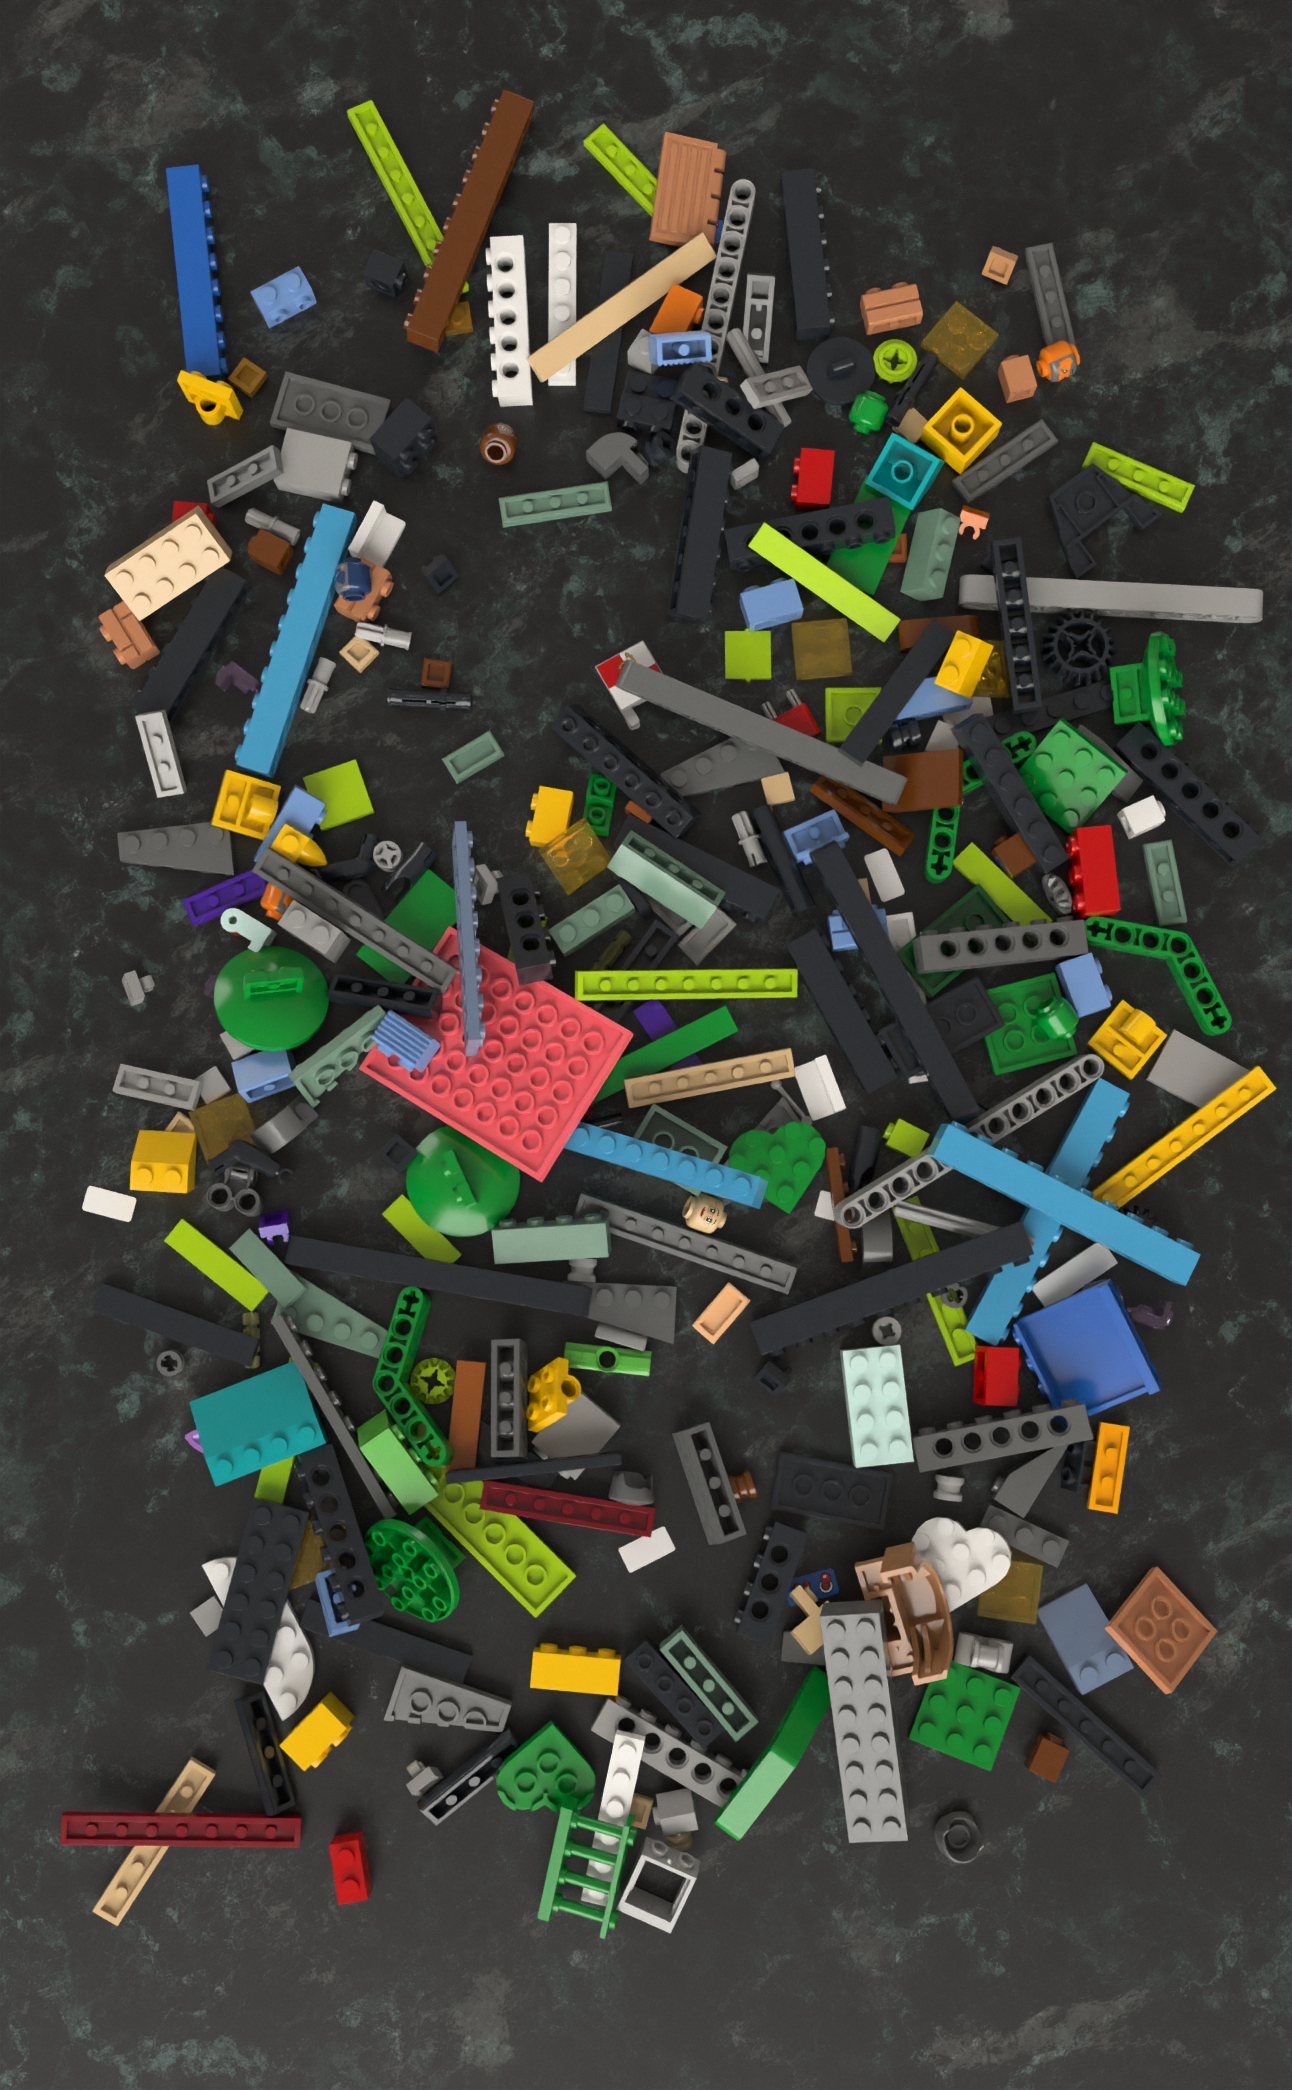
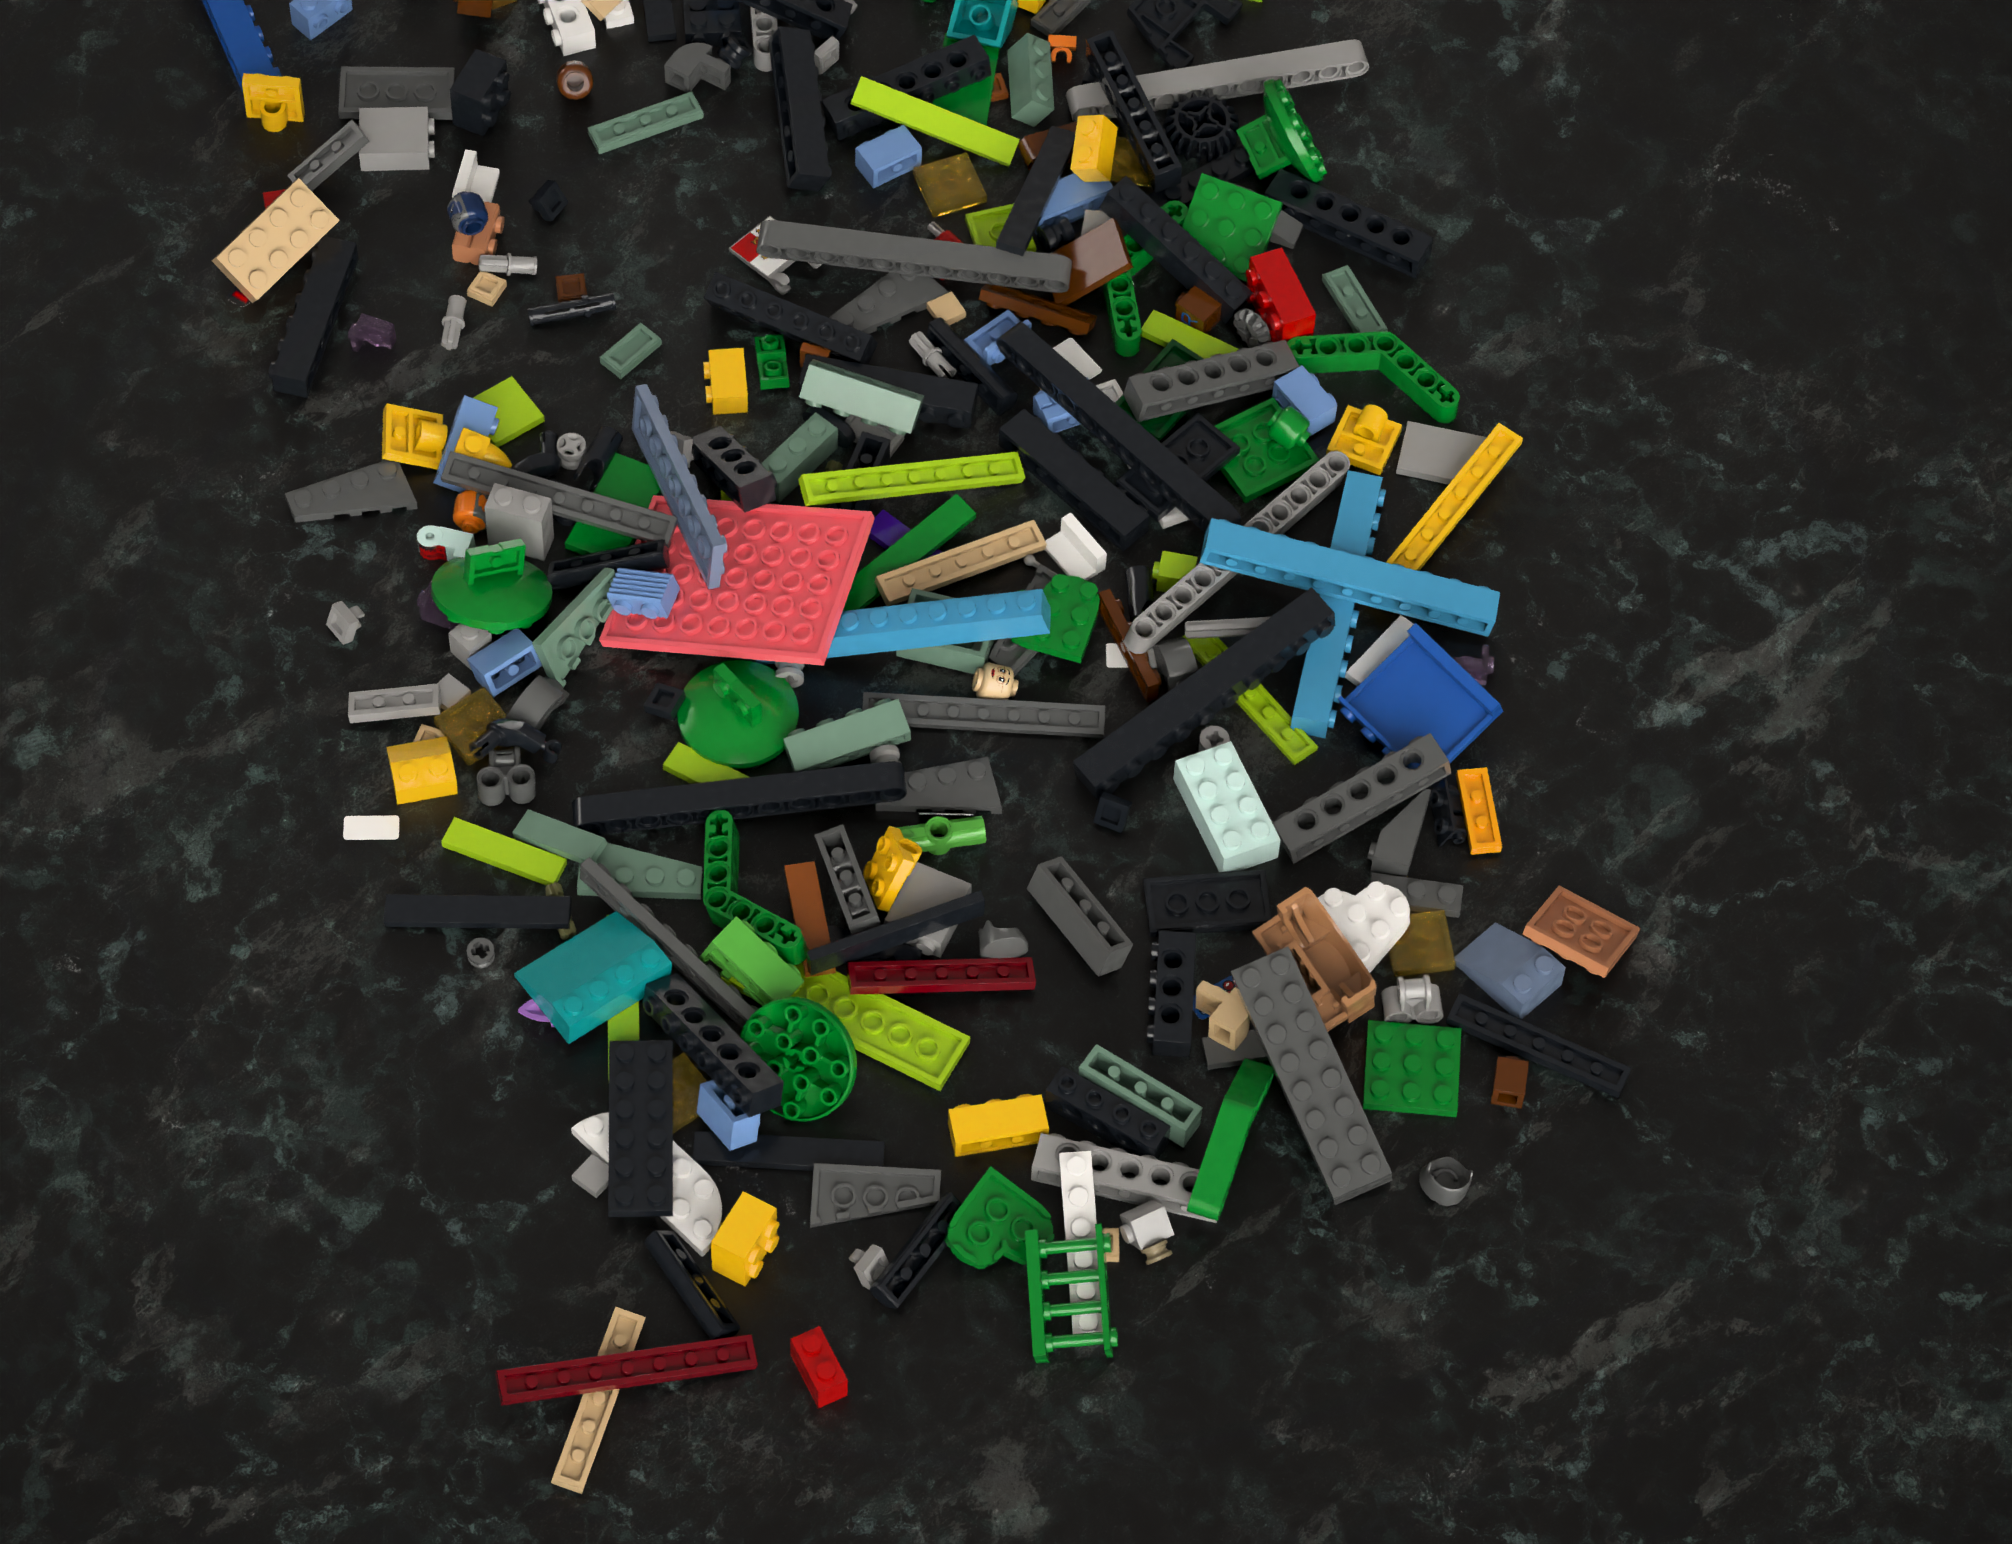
camera: 25 degrees left, 25 degrees down
nougat brick [99,601,160,669] -> none
plate [135,710,187,798] -> none
dark purple tile [183,869,268,926] -> none
pearl gold plate [228,358,268,398] -> none
dark azure brick [235,503,358,780] -> none
light grey axle [245,508,301,546] -> none
reddish brown brick [247,529,294,576] -> none
dark purple tile [258,1209,291,1245] -> none
lime gear [410,1358,456,1404] -> none
clear yellow plate [538,818,611,895] -> none
light grey window [616,1837,700,1934] -> none
white sticker [619,1526,675,1573] -> none
light grey tile [677,907,737,966] -> none
light nougat tile [692,1282,750,1344] -> none
lime piece [725,628,771,682] -> none
reddish brown wheel [728,1469,757,1503] -> none
red brick [791,448,835,512] -> none
light grey wheel [933,1474,965,1502] -> none
dark grey bush [940,1283,968,1308] -> none
red brick [973,1345,1021,1406] -> none
white brick [1117,795,1165,839] -> none

